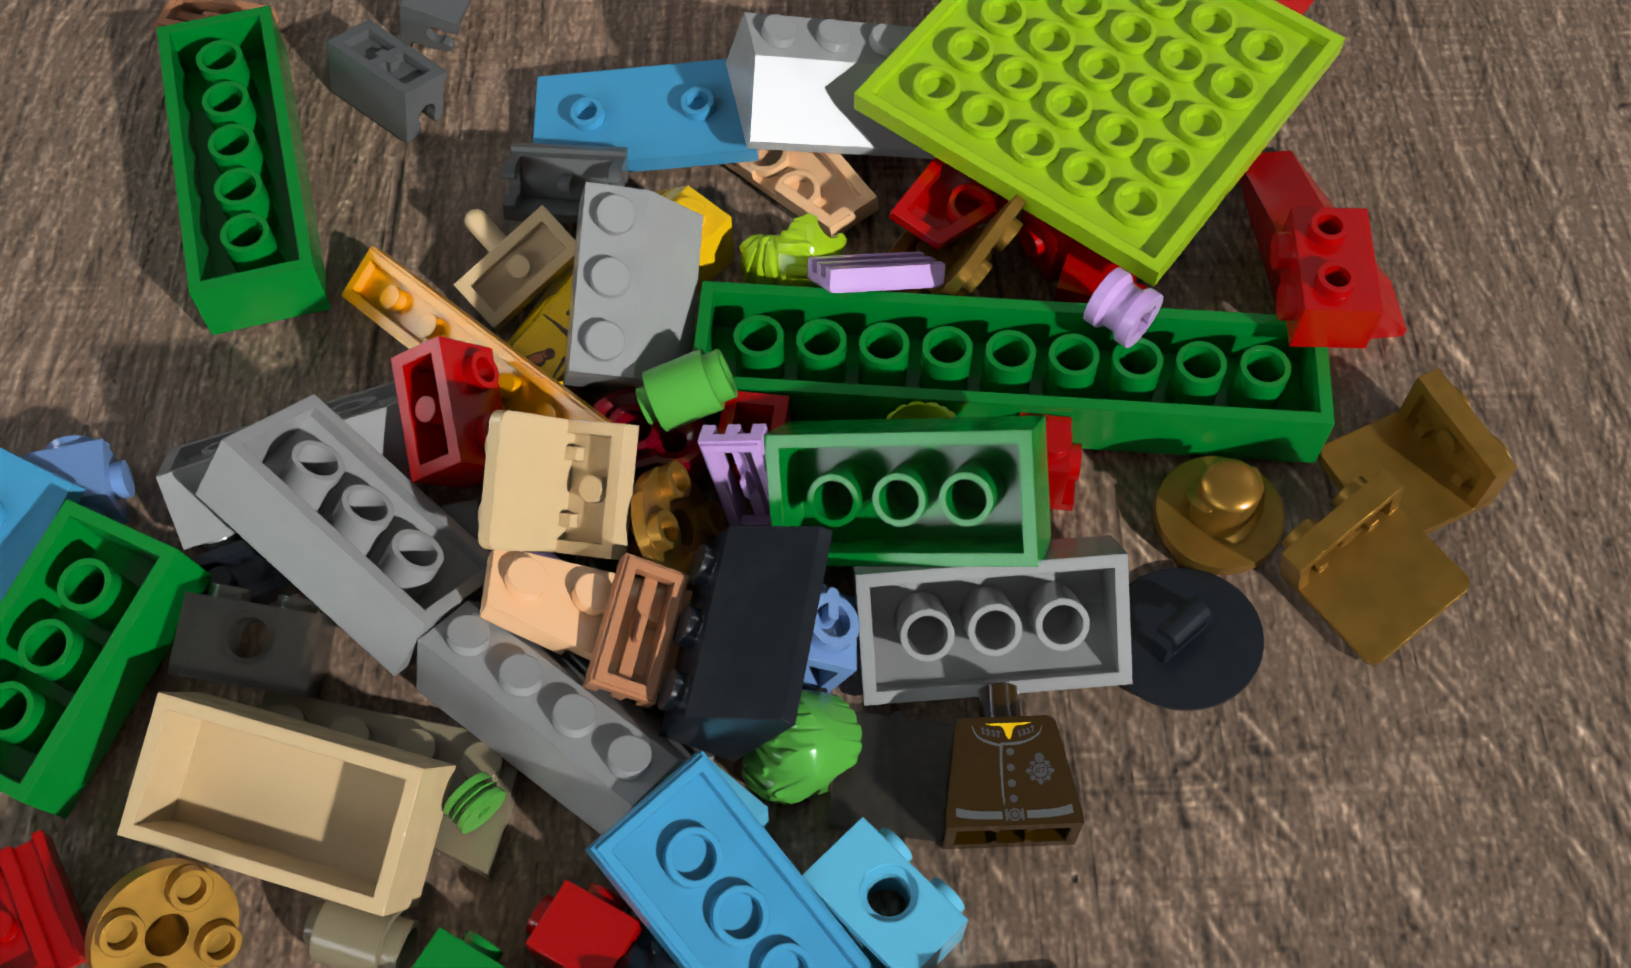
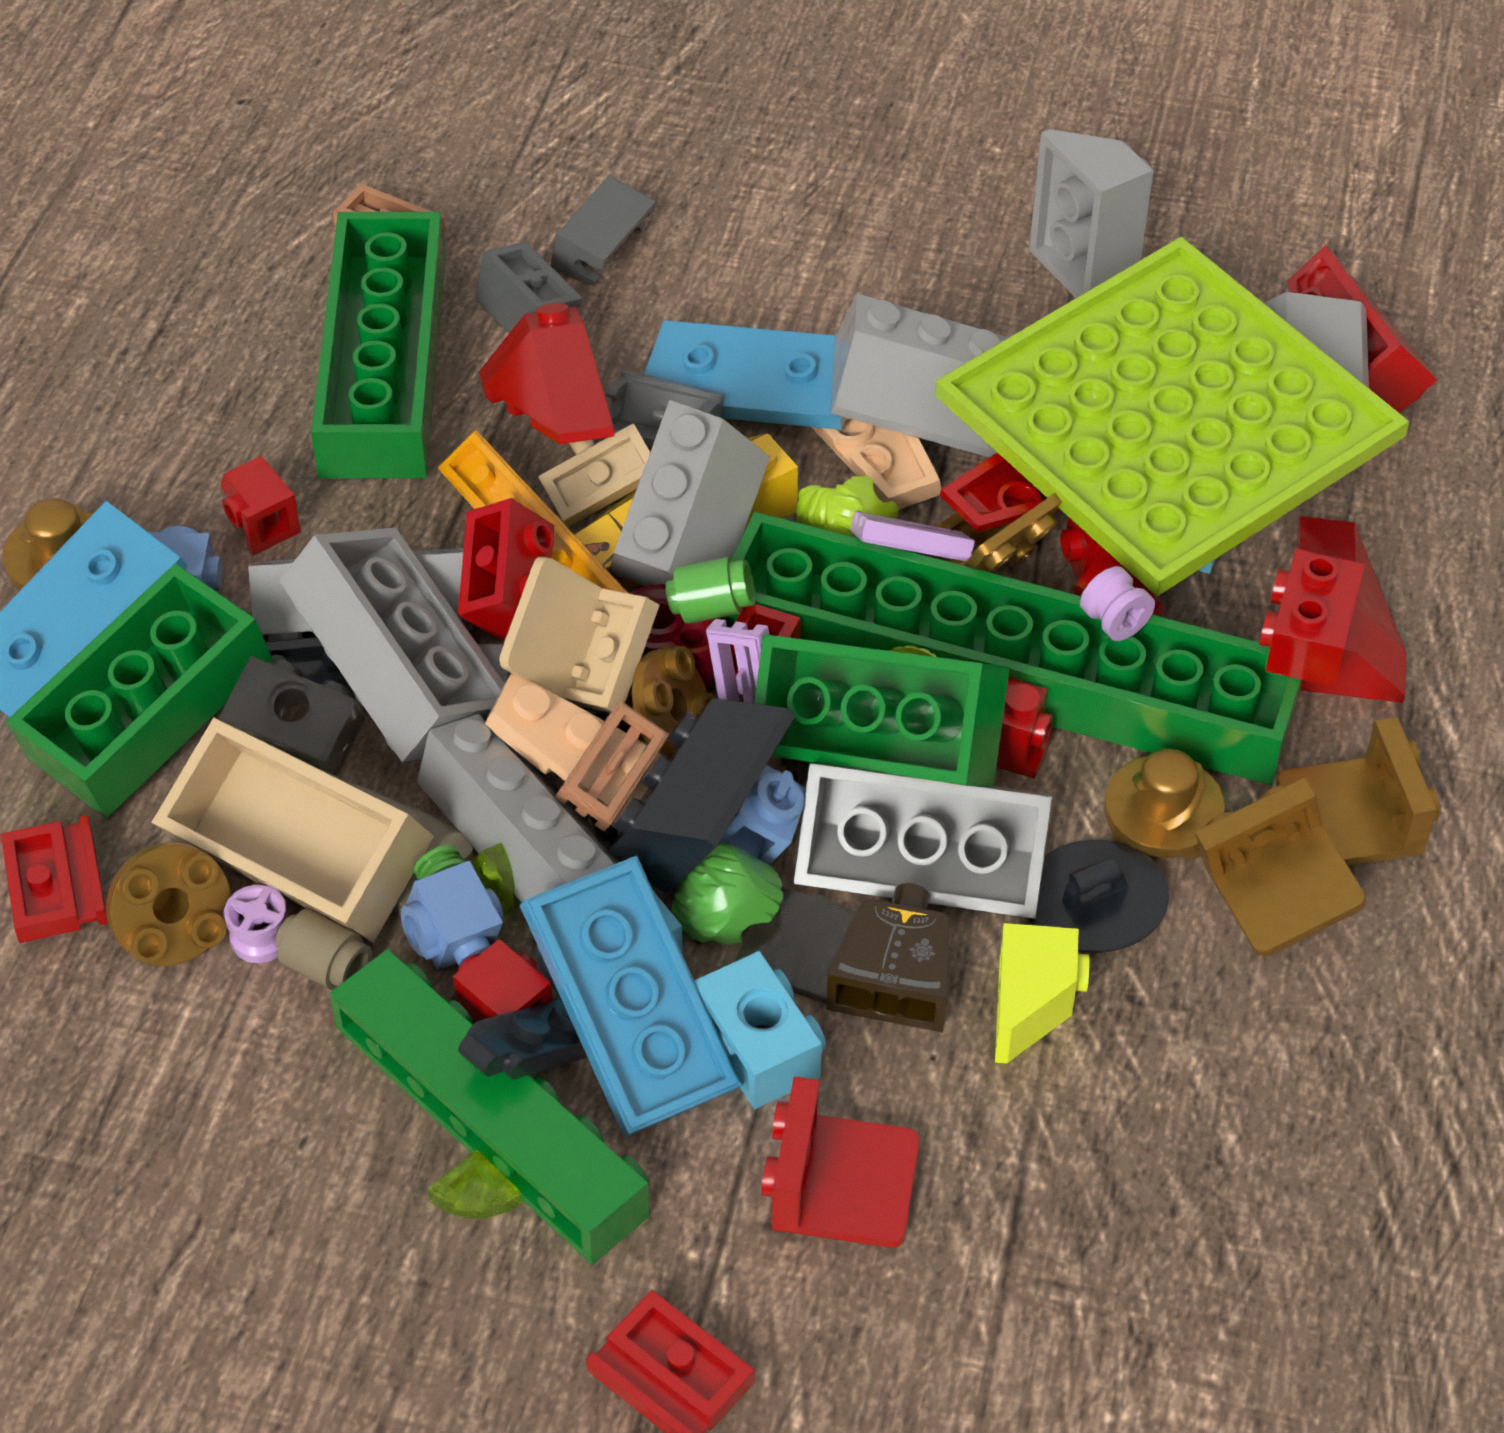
camera: 15 degrees right, 10 degrees down
none -> red brick [221,456,301,556]
none -> lavender wheel [224,885,287,963]
none -> medium blue brick [401,860,503,971]
none -> clear neon green tile [471,843,514,918]
none -> red wedge [479,303,614,445]
none -> neon yellow slope [995,923,1090,1064]

